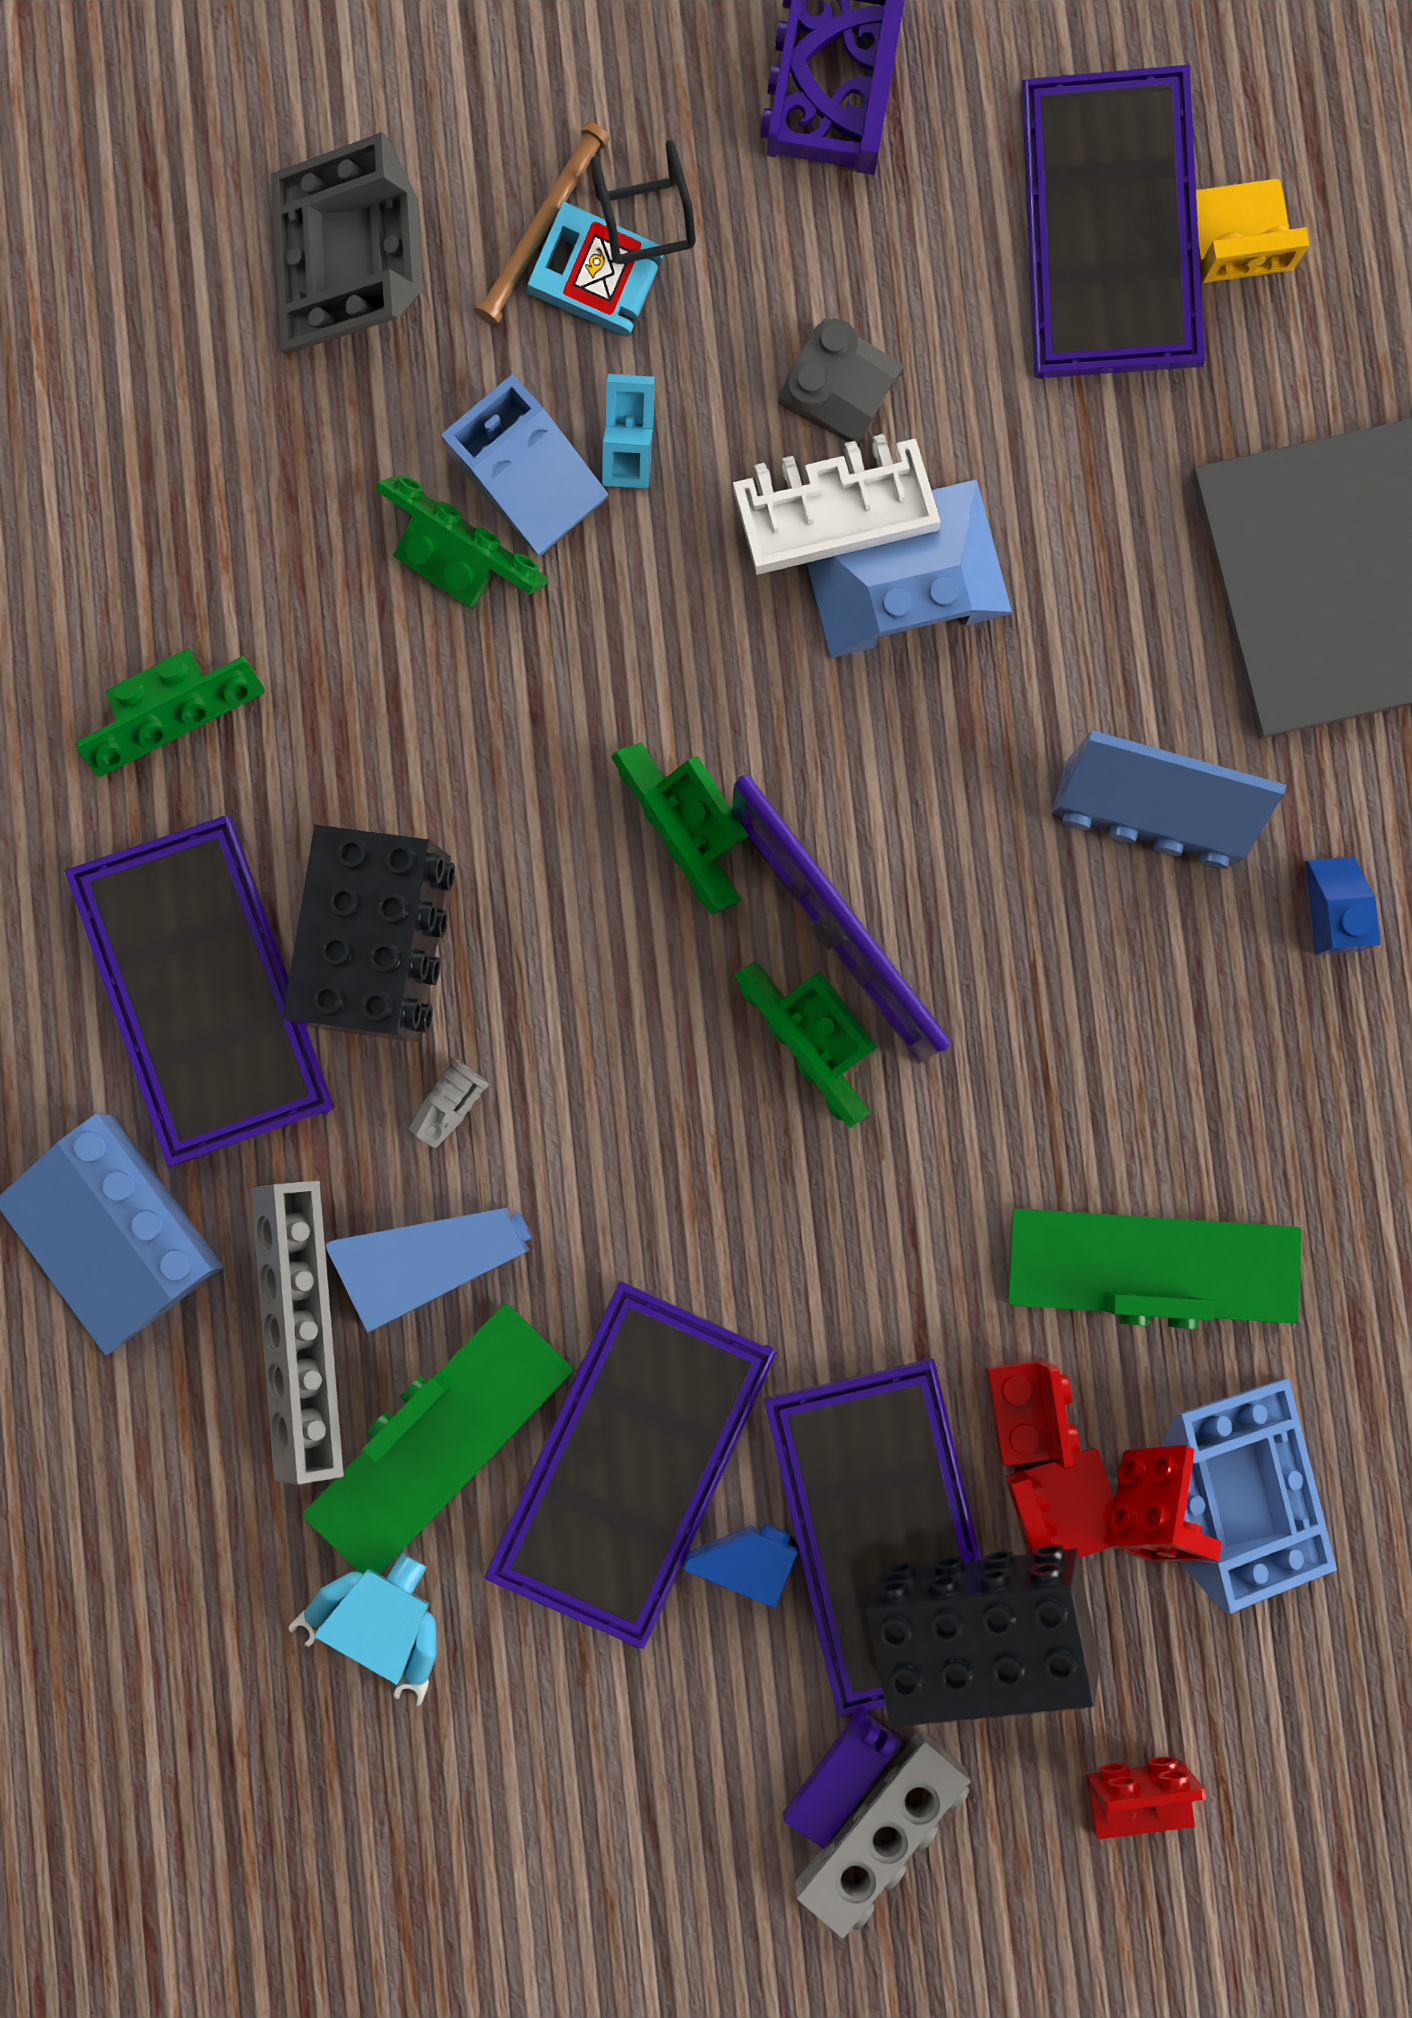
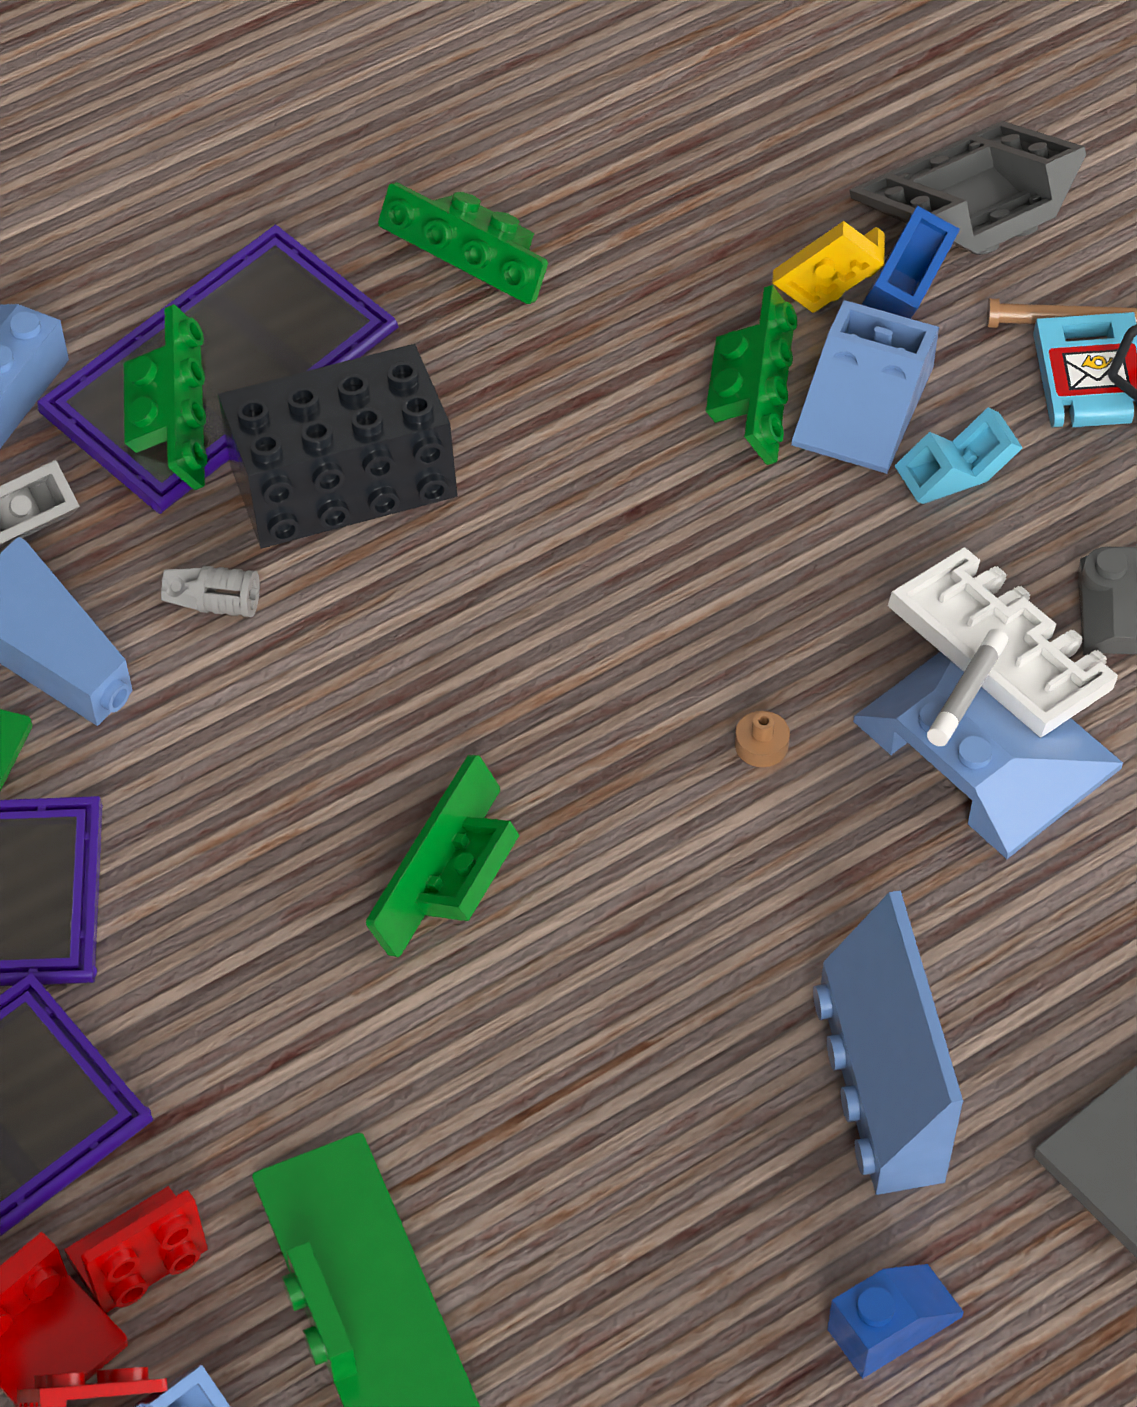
camera: 65 degrees right, 30 degrees down
green bracket [611,743,748,914] -> none
dark purple door [732,774,951,1063] -> none
none -> green bracket [123,304,207,490]
none -> medium nougat tile [735,711,790,767]
none -> yellow bracket [772,221,885,313]
none -> blue slope [861,205,960,319]
none -> light grey bar [927,629,1008,746]

